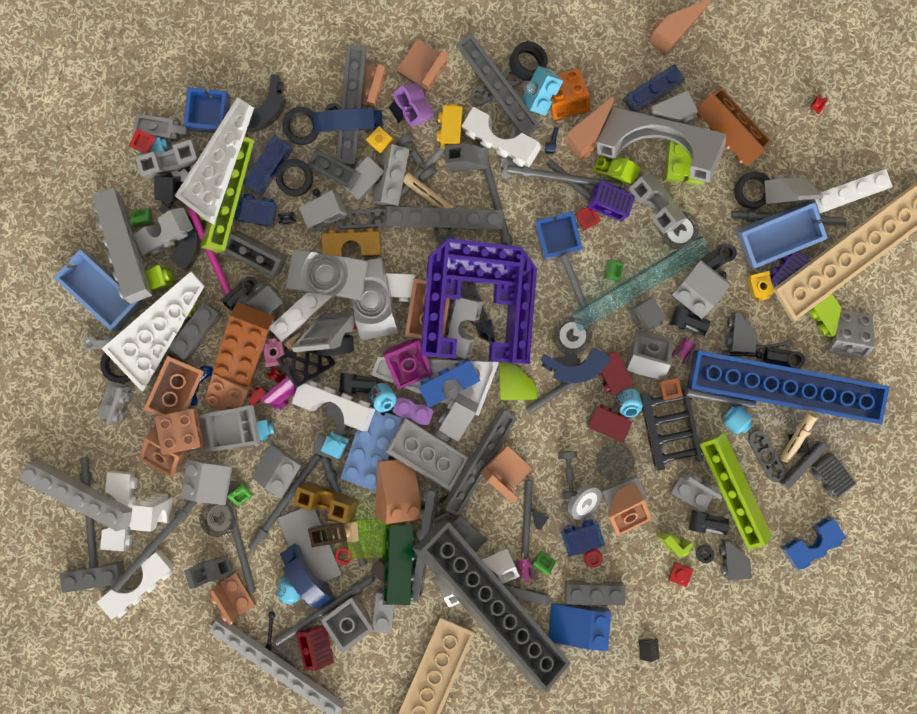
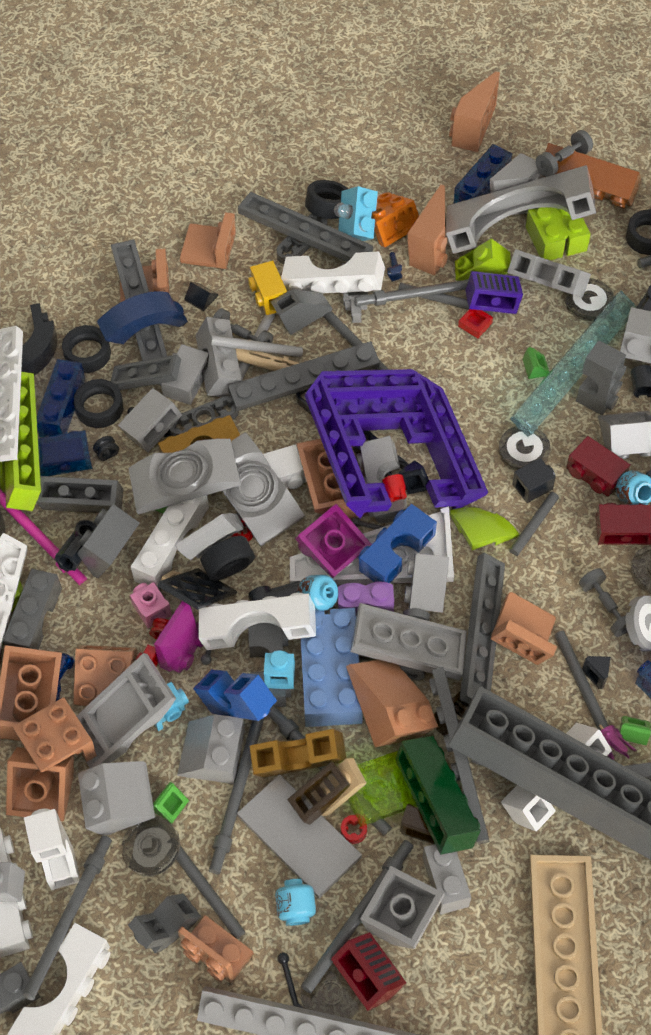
camera: 20 degrees left, 30 degrees down
dark orange brick [212,302,274,387] -> none
dark blue arch [280,543,335,610] -> none
yellow bracket [366,126,393,153] -> none
medium lavender brick [393,83,434,126] -> none
blue piece [534,211,583,261] -> none
dark blue arch [539,348,611,383] -> none
dark grey bar [559,252,594,323] -> none
none -> blue arch [193,669,277,721]
none -> light grey bar [208,335,303,357]
none -> red hose [382,474,407,502]
none -> dark grey wheel [536,130,593,177]

